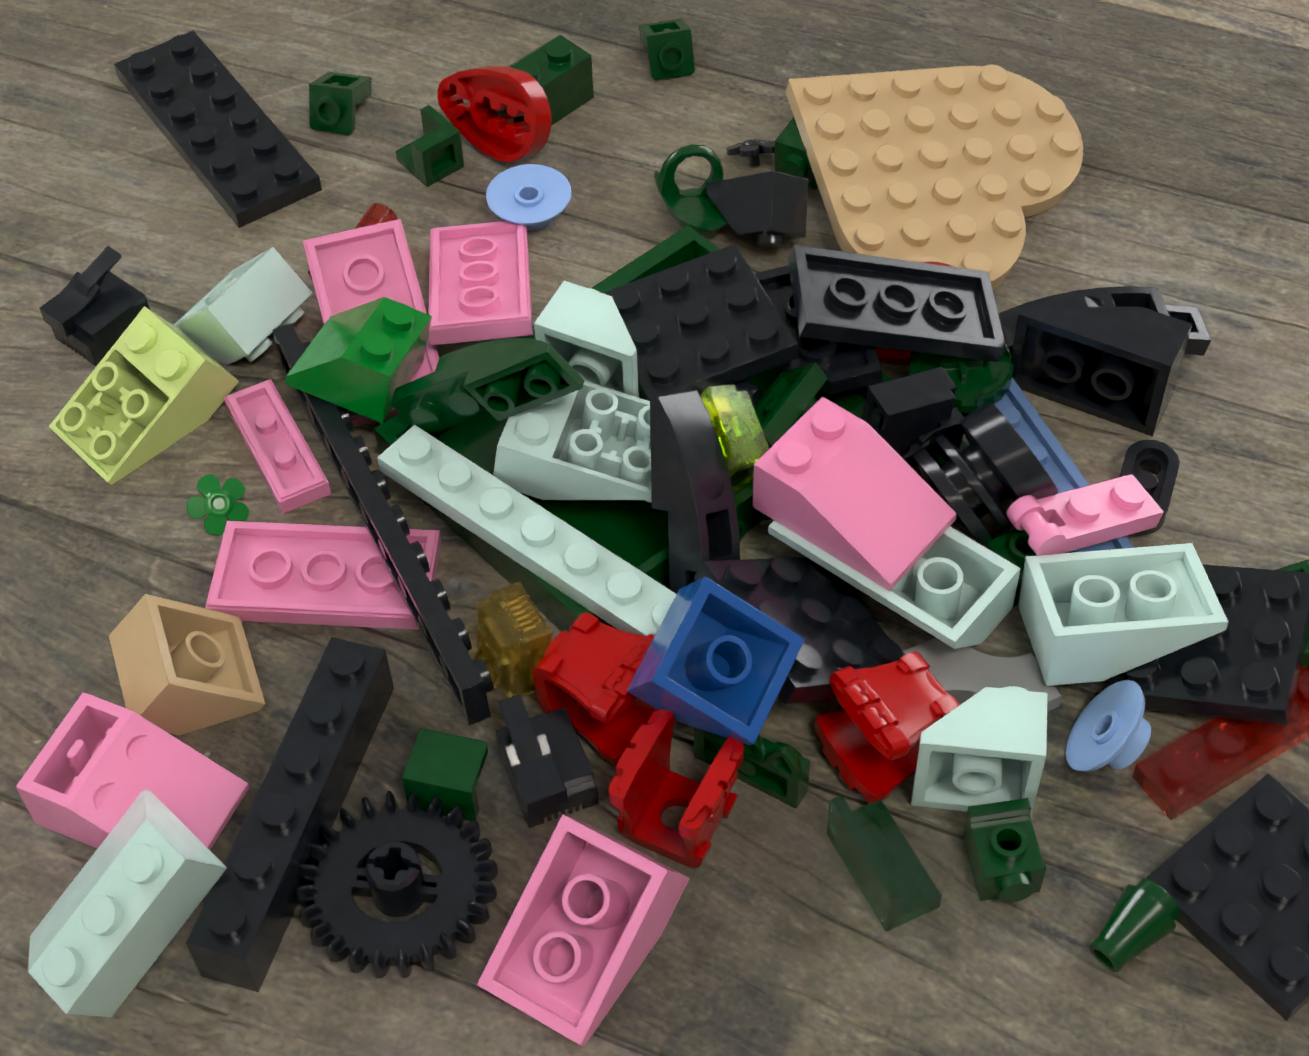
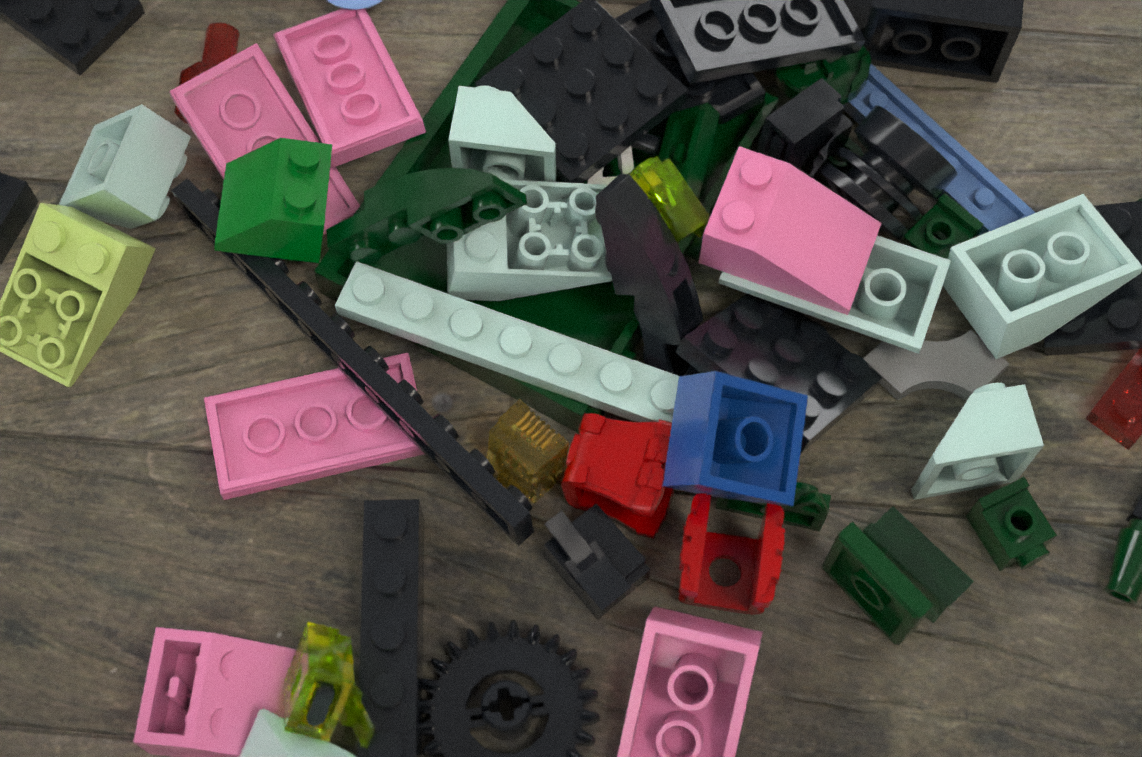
camera: 20 degrees left, 15 degrees up
tan slope [109,594,265,735] -> none
green plant [186,474,249,536] -> none
bright pink tile [223,379,332,514] -> none
dark green panel [402,728,488,821] -> none
red piece [814,651,961,804] -> none
bright pink plate [1006,474,1164,556] -> none
light blue piece [1066,680,1151,772] -> none
black plate [1119,440,1180,535] -> none
none -> clear neon green piece [284,621,374,748]
none -> dark green tile [822,521,934,646]

